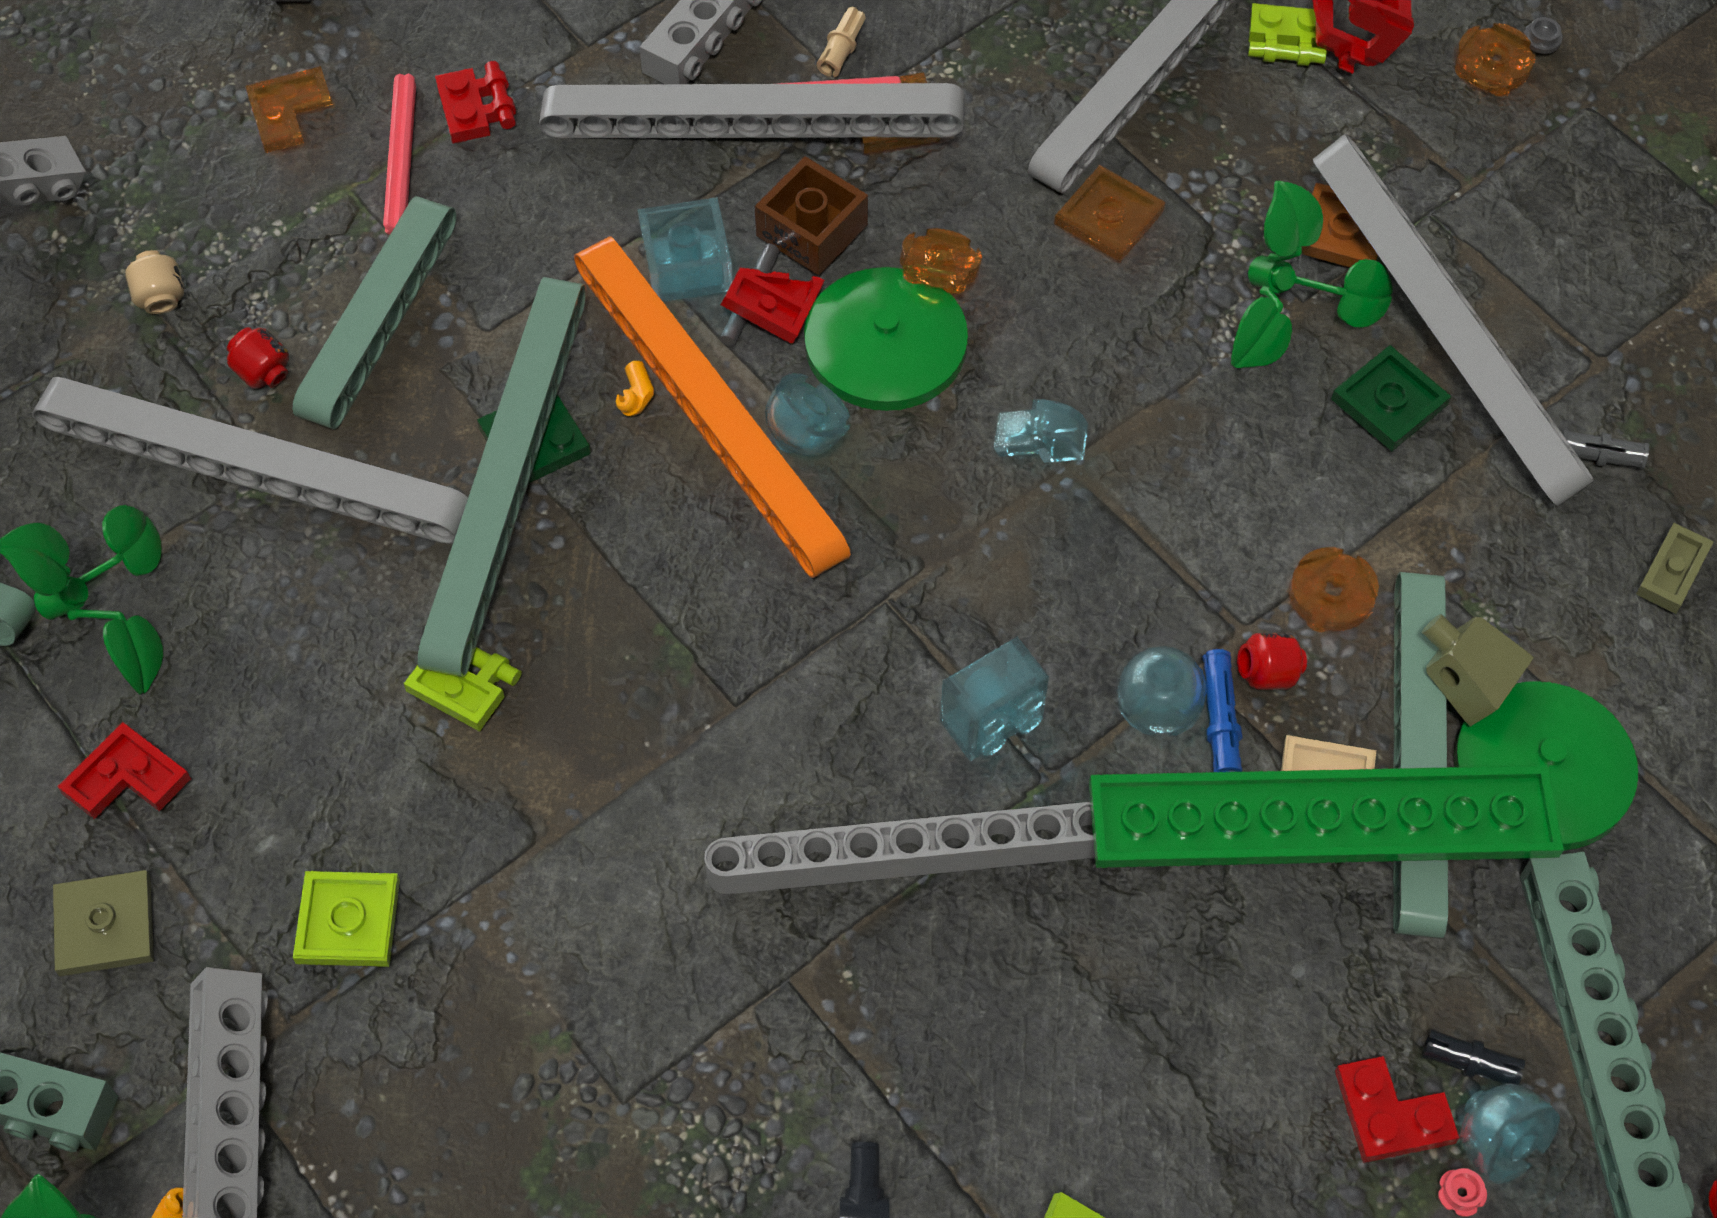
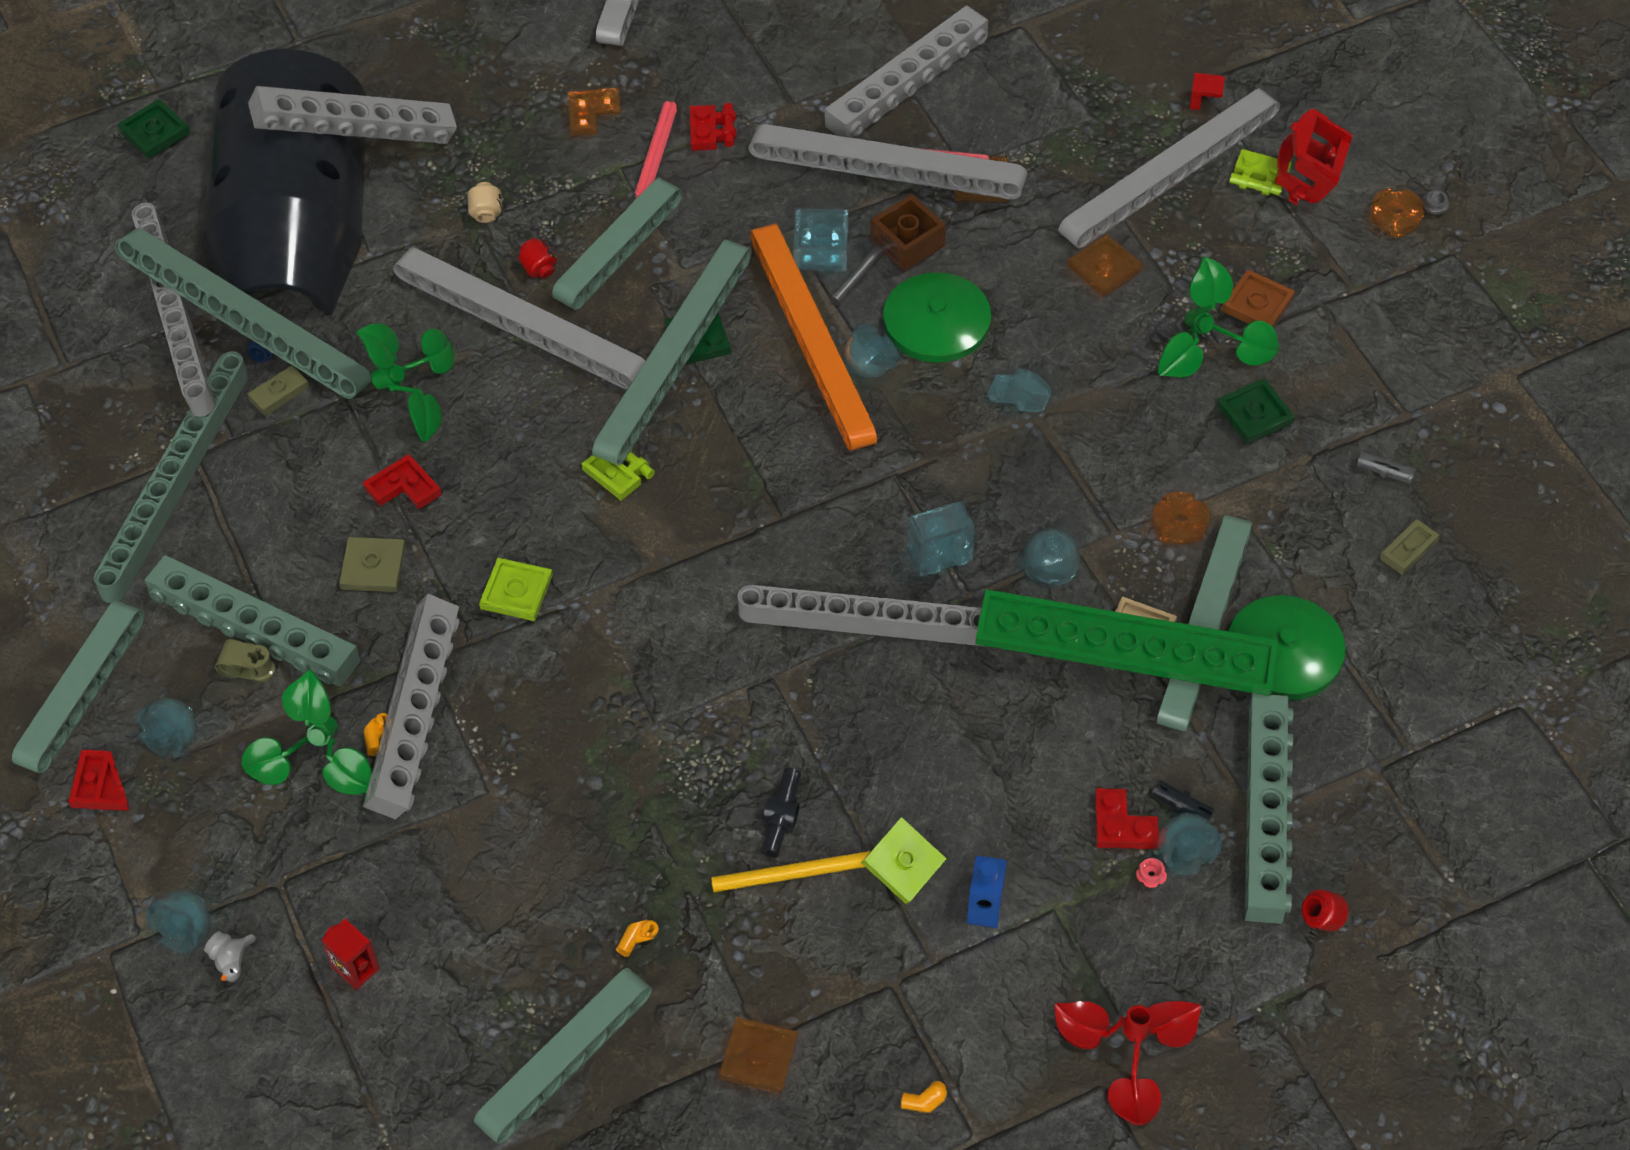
camera: 15 degrees right, 5 degrees down
light orange arm [615,361,654,416] -> none
red wing [720,267,825,344] -> none
tan axle [816,7,865,77] -> none
clear orange plate [900,228,982,294] -> none
blue pin [1203,649,1243,772] -> none
red head [1237,633,1307,690] -> none
light grey beam [1313,134,1594,506] -> none
olive torso [1422,614,1534,727] -> none

